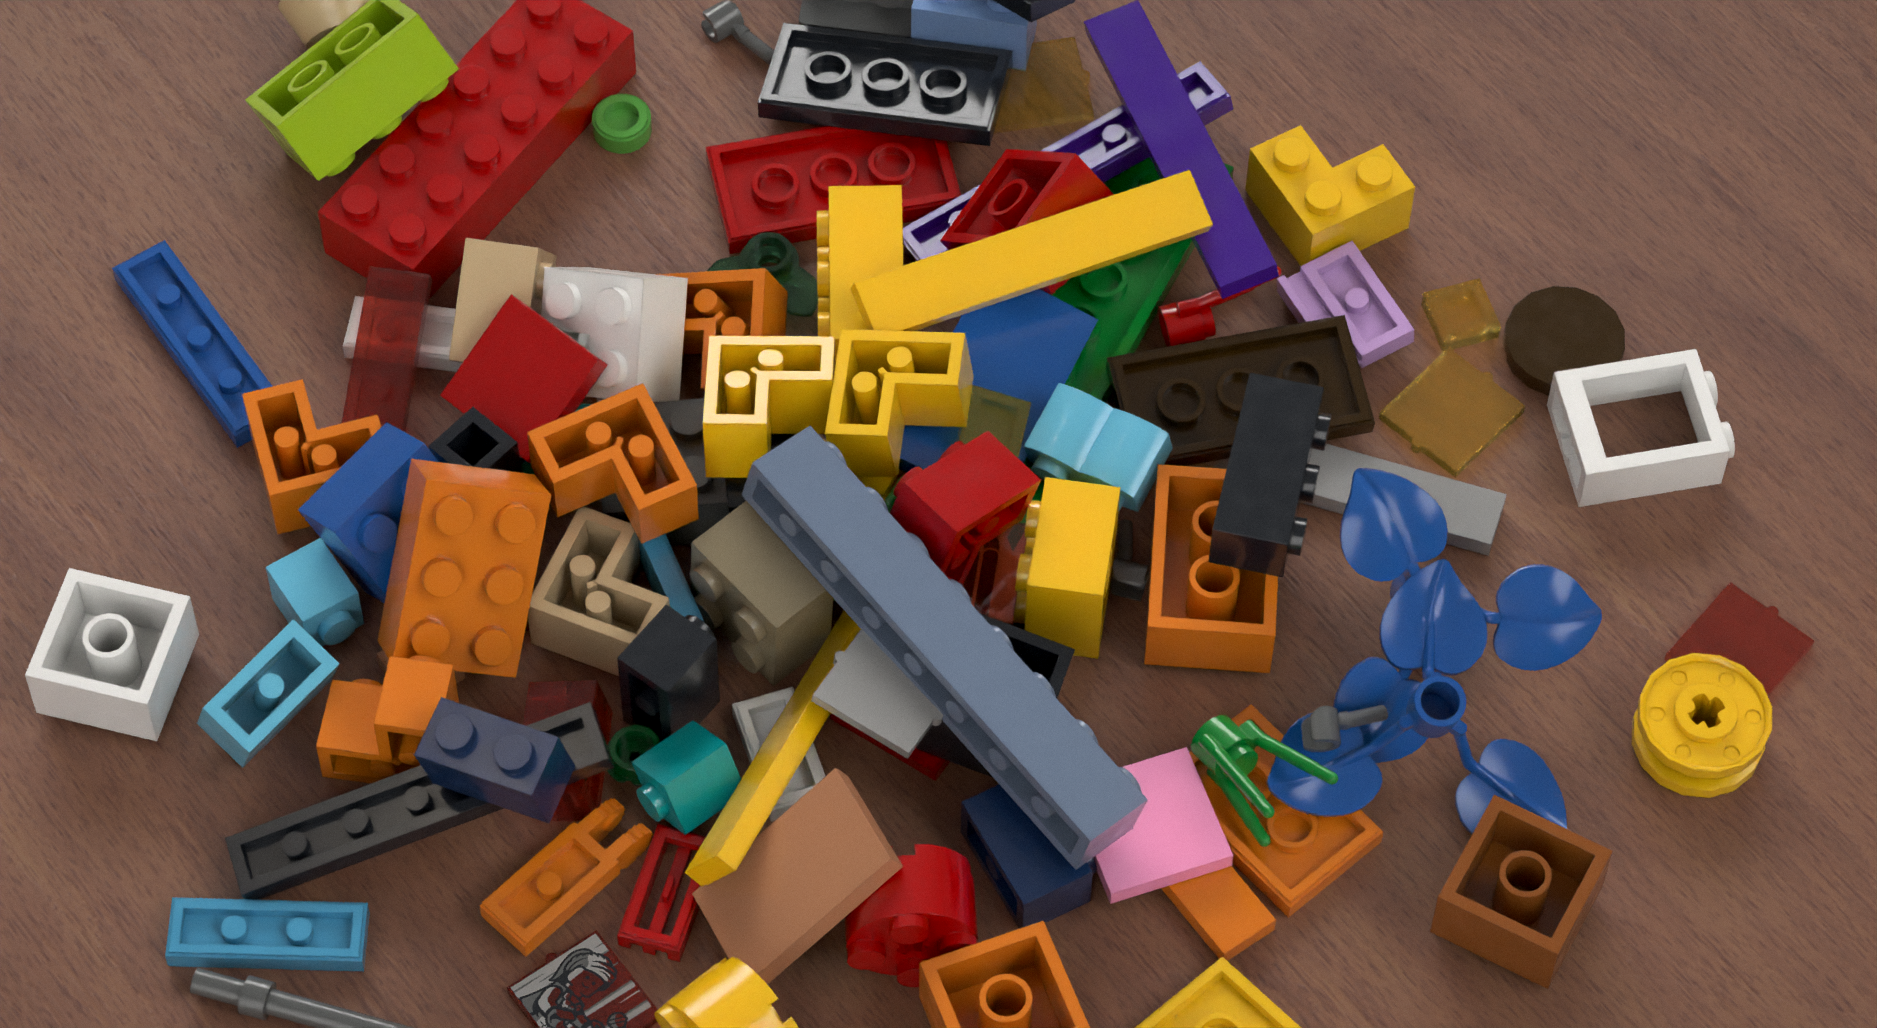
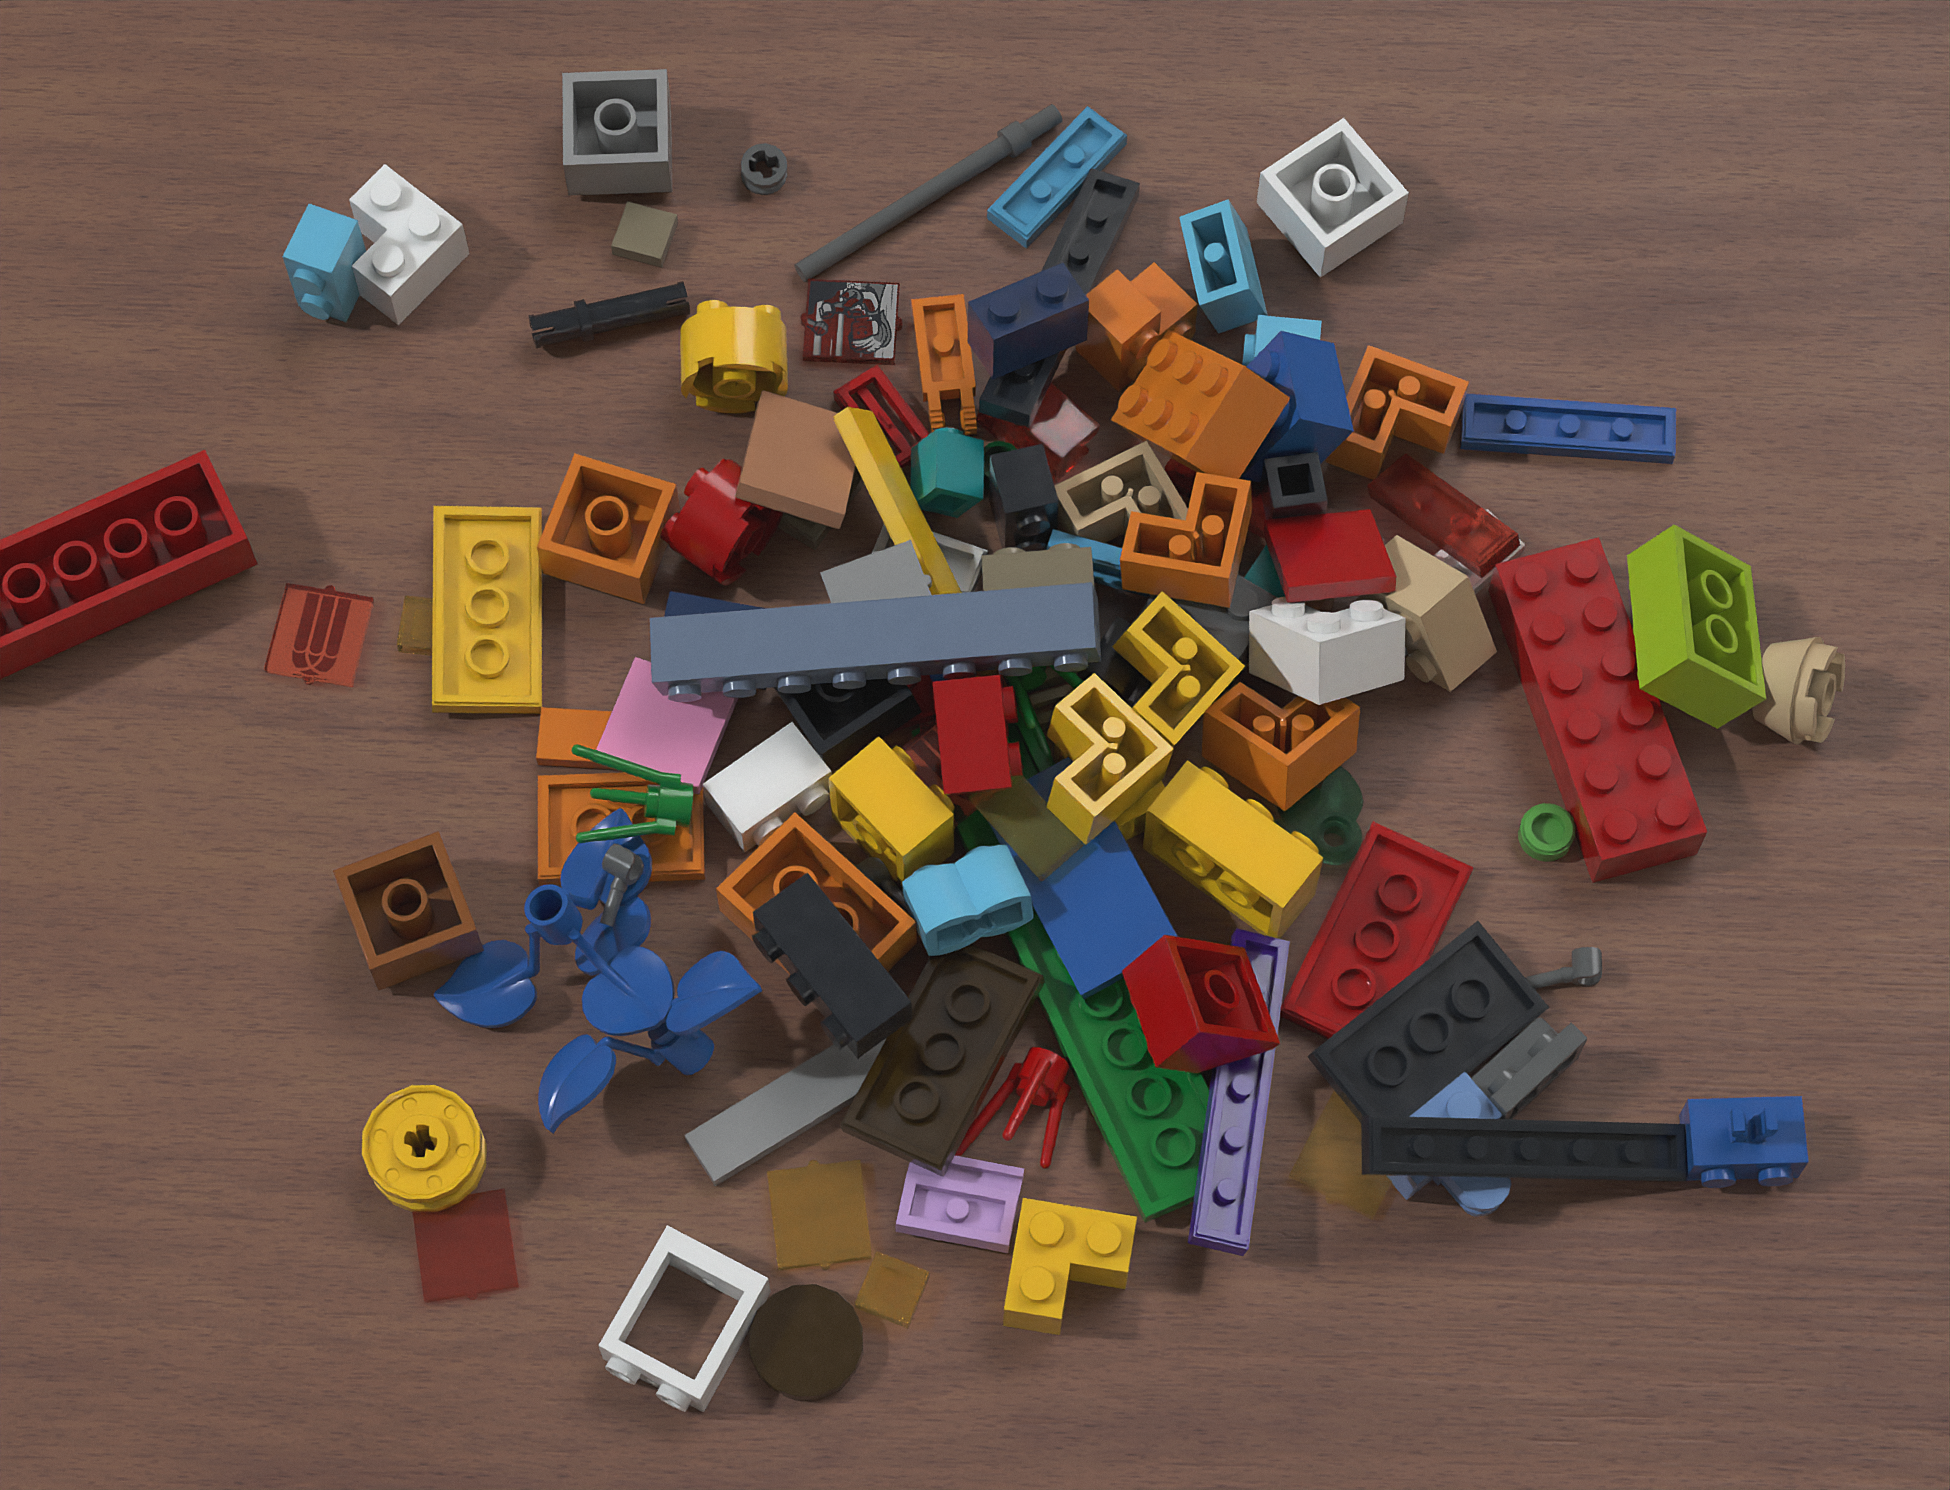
camera: 130 degrees right, 10 degrees up
yellow tile [851,170,1213,331] -> none
dark purple tile [1084,0,1279,299] -> none
none -> white brick [703,722,832,853]

